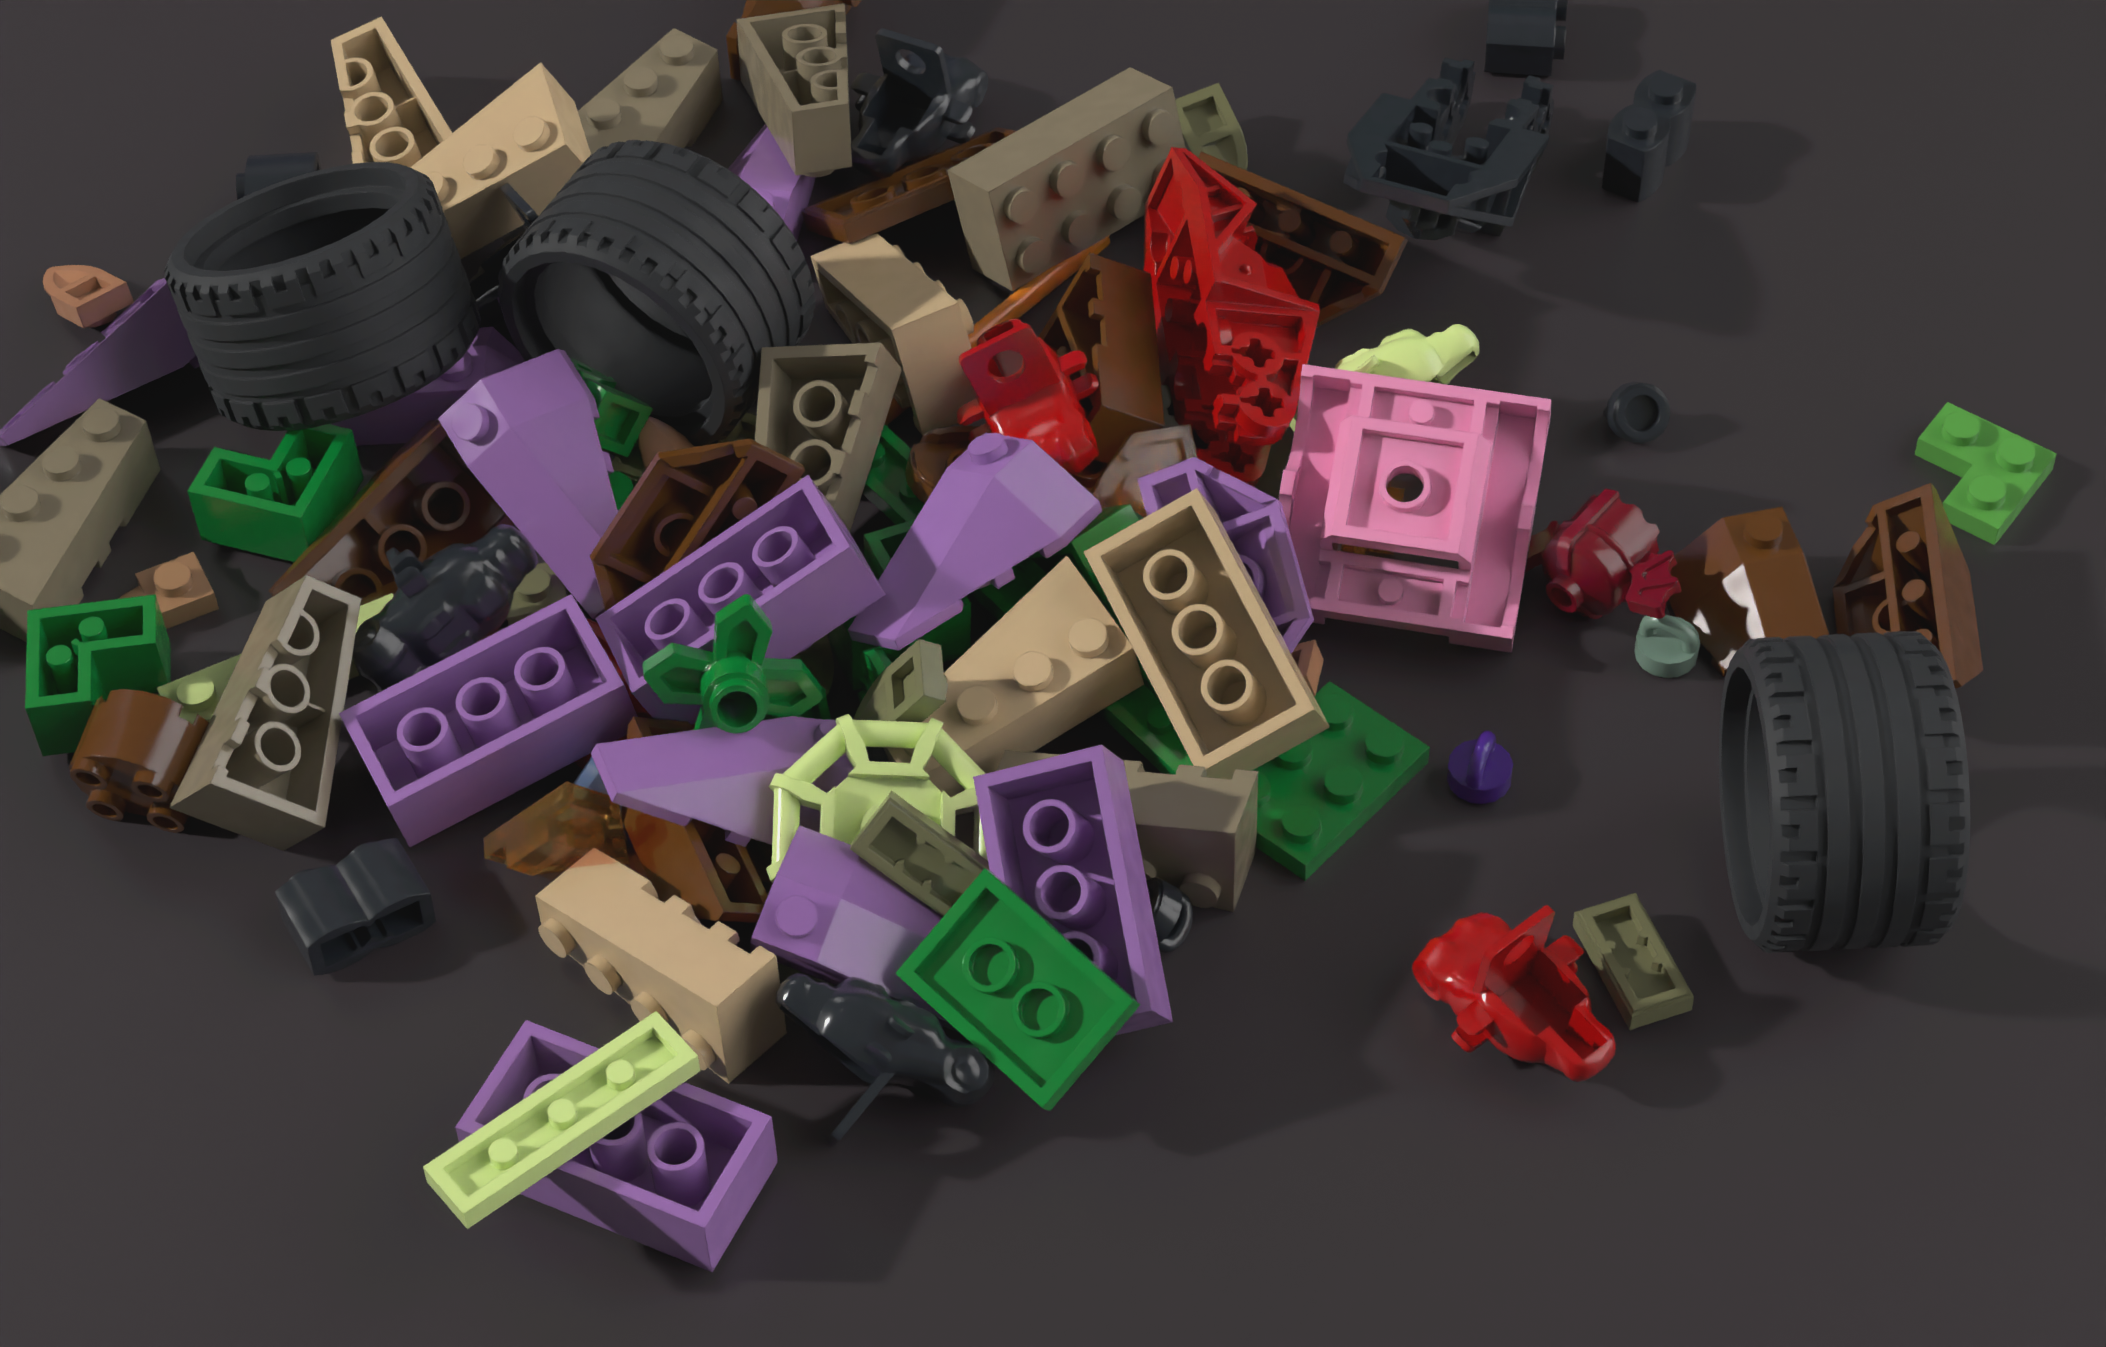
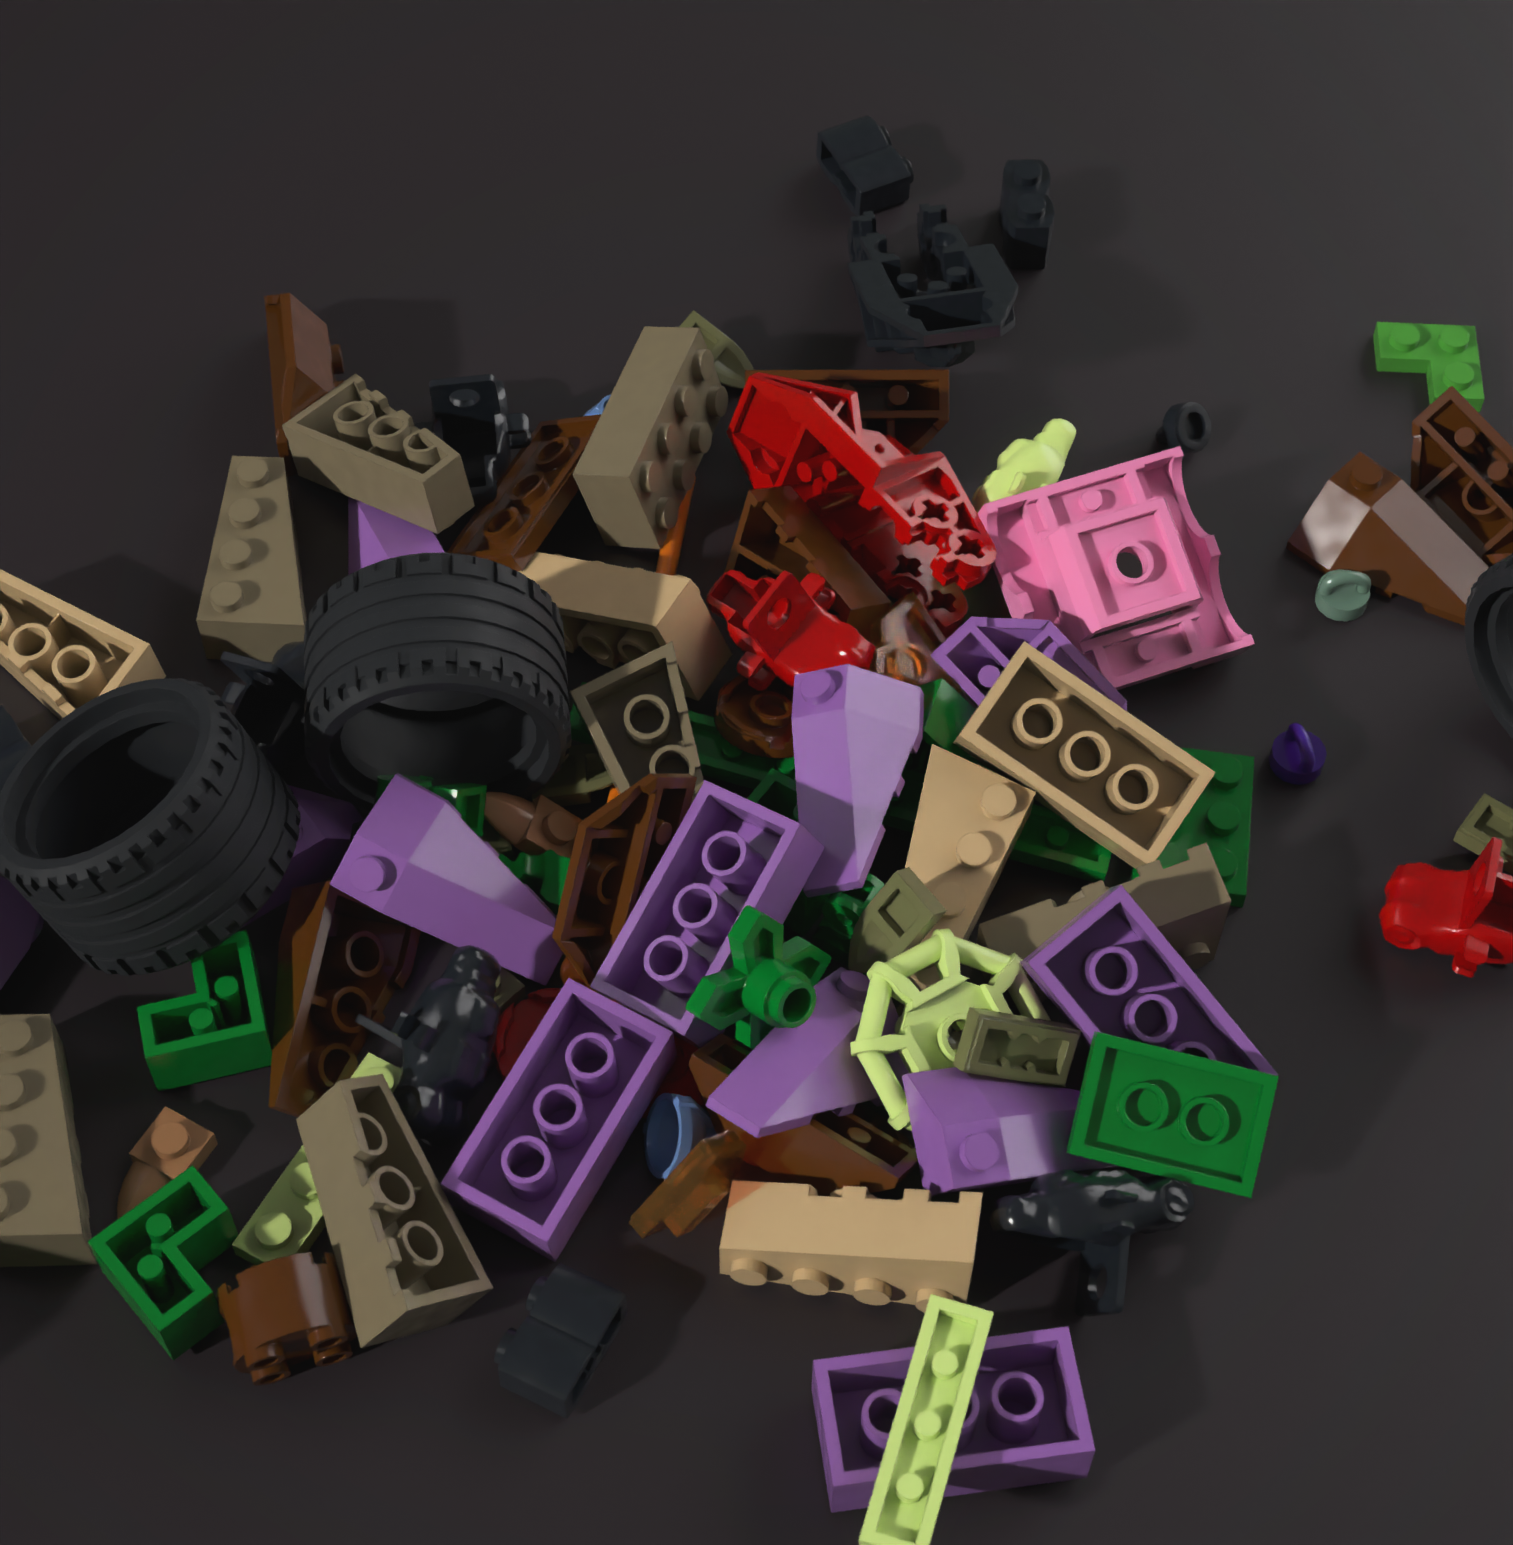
camera: 35 degrees left, 5 degrees up
tan wedge [410,62,591,259] -> none
dark red helmet [1525,488,1681,619] -> none

